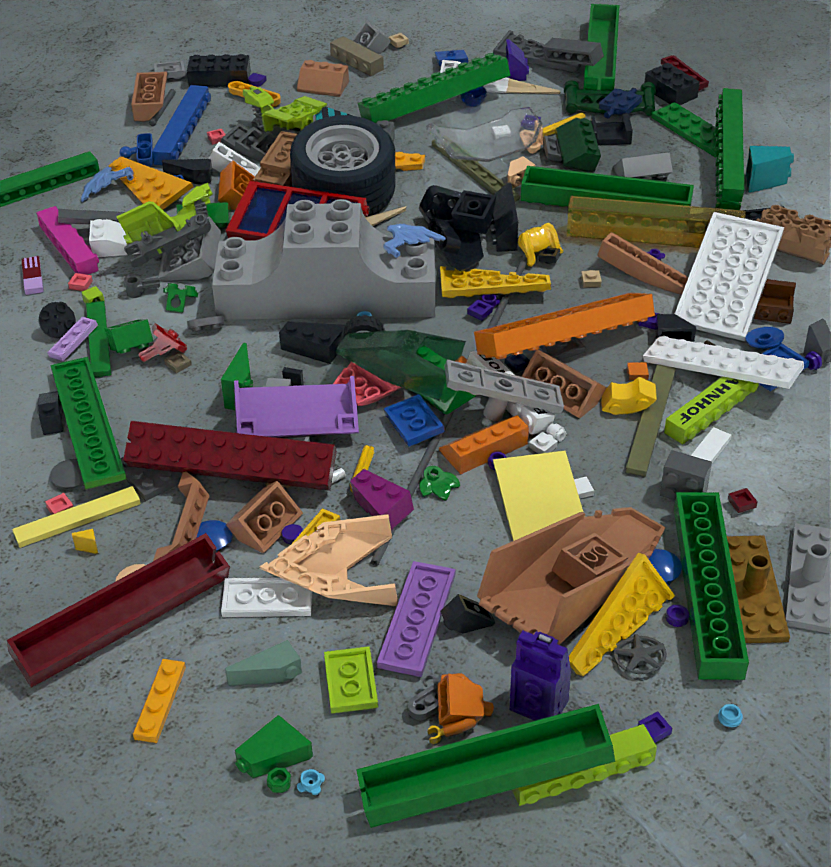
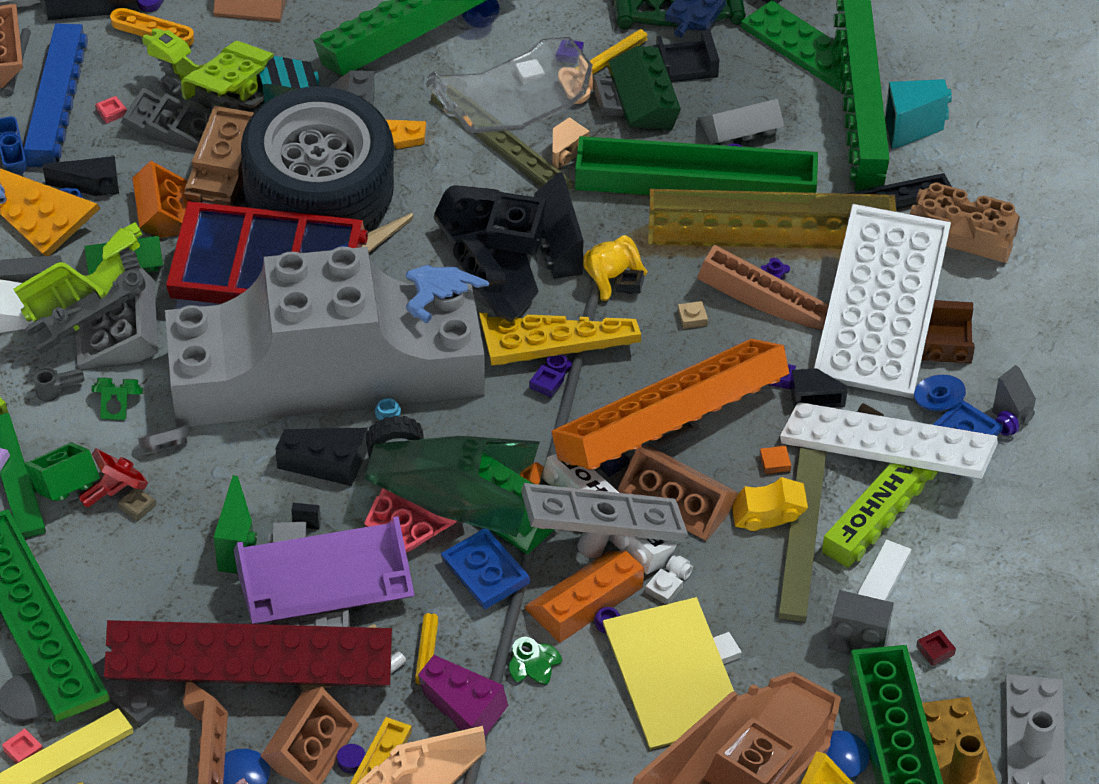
camera: 10 degrees left, 5 degrees up
white slope [208,142,261,176] -> none

